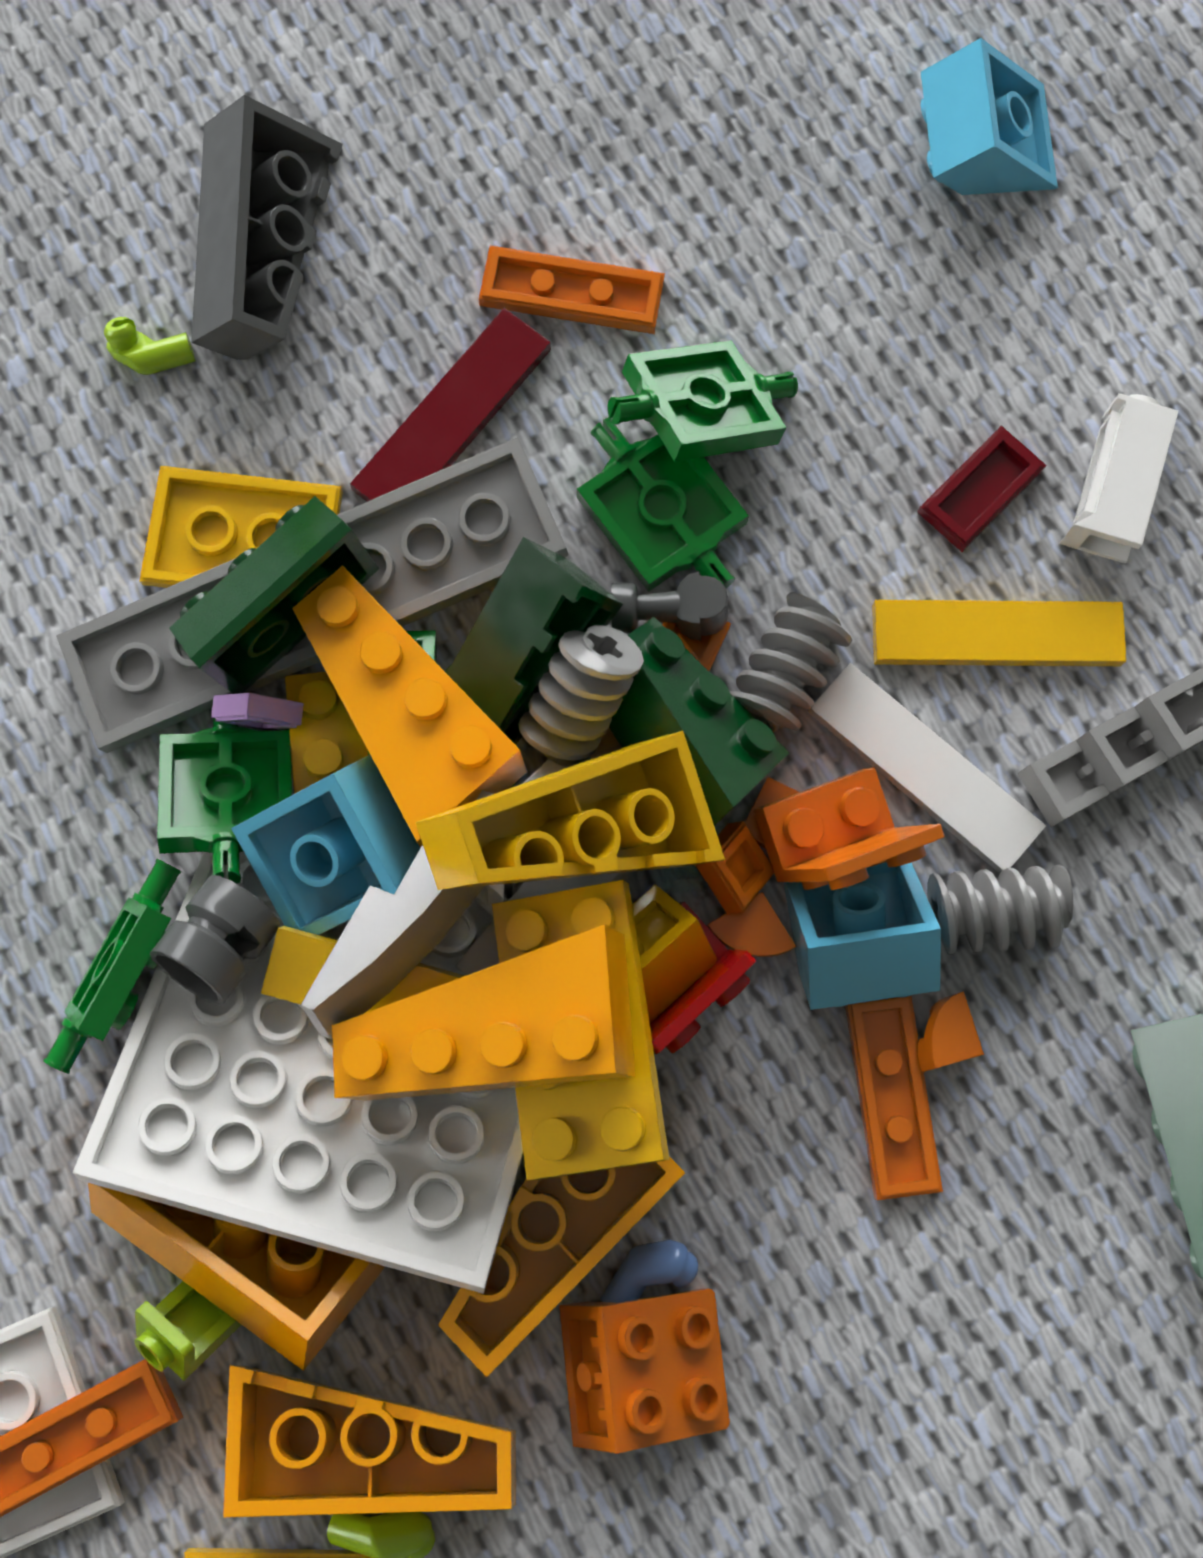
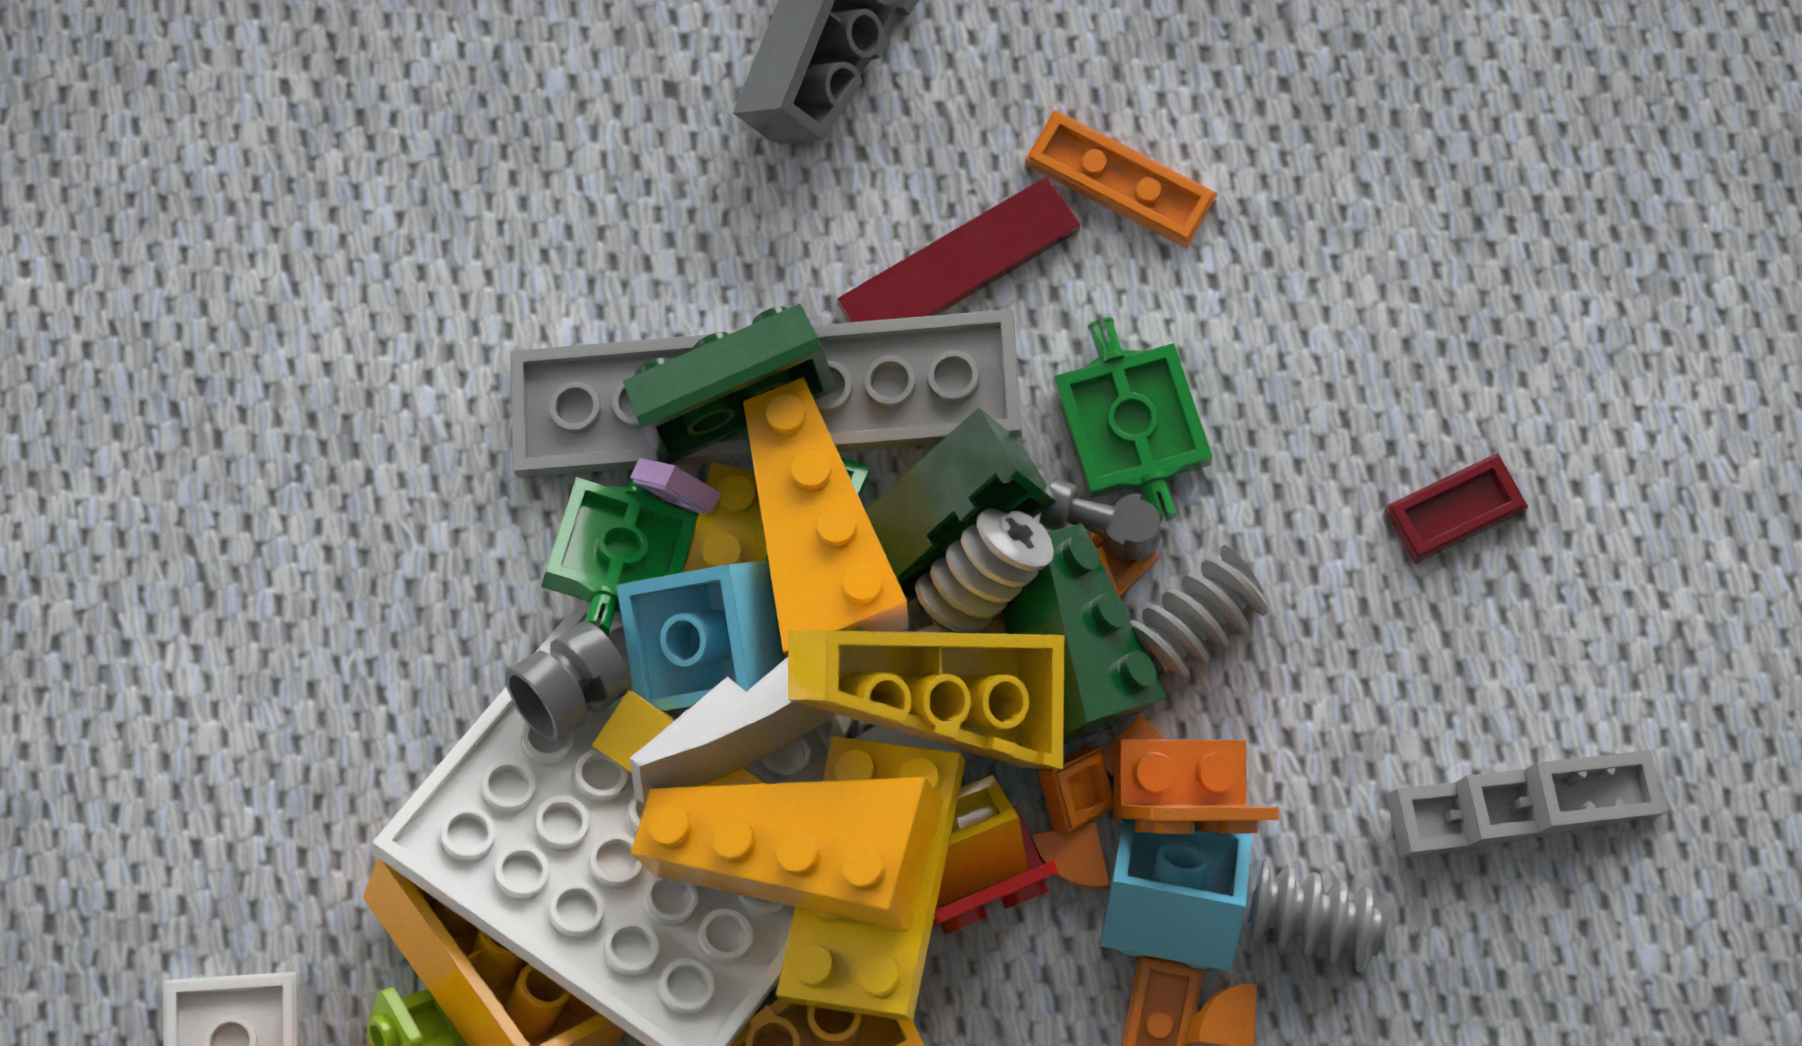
camera: 20 degrees right, 5 degrees down
green plate [43,859,182,1074] -> none
lime arm [104,317,196,375] -> none
yellow tile [139,466,343,588] -> none
green plate [607,340,798,462] -> none
white tile [808,663,1046,874] -> none
yellow tile [872,600,1126,667] -> none
medium azure slope [920,38,1058,195] -> none
white window [1059,393,1179,564] -> none

